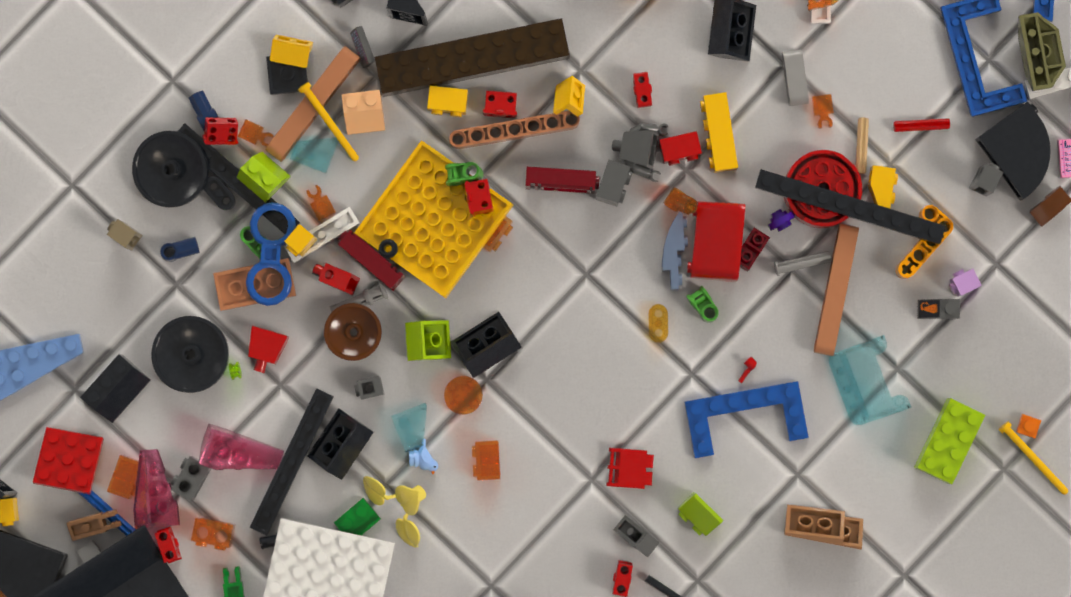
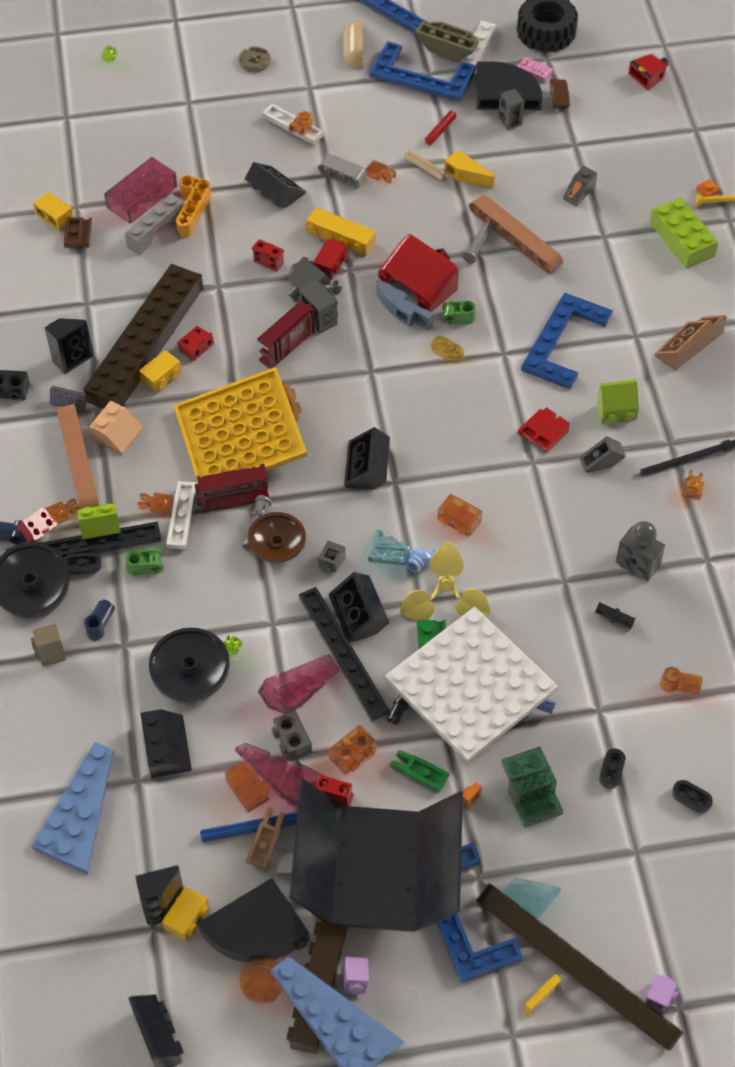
camera: 55 degrees left, 30 degrees down
red plate [33,427,104,494] -> none
nougat plate [213,258,296,311] -> none
blue bar [246,202,296,306] -> none
red torso [248,326,289,373] -> none
black tile [266,56,308,95] -> none
yellow panel [270,34,313,68] -> none
yellow brick [284,224,318,257] -> none
clear light blue wing [290,138,339,173] -> none
yellow bar [298,82,359,162] -> none
red torso [312,263,360,296] -> none
black plate [378,239,398,259] -> none
lime slope [405,320,451,361] -> none
clear orange tile [444,376,483,415] -> none
bright green piece [445,162,484,186] -> none
nougat beam [449,111,580,149] -> none
red piece [465,179,494,217] -> none
yellow panel [553,76,585,117] -> none
red piece [612,560,633,597] -> none
clear orange piece [663,187,697,215] -> none
red hand [738,357,757,383] -> none
black plate [755,169,946,245] -> none
dark purple plate [768,209,795,232] -> none
red brick [784,150,862,228] -> none
clear light blue windscreen [829,335,912,425] -> none
light orange beam [895,205,953,279] -> none
lavender brick [949,269,982,297] -> none

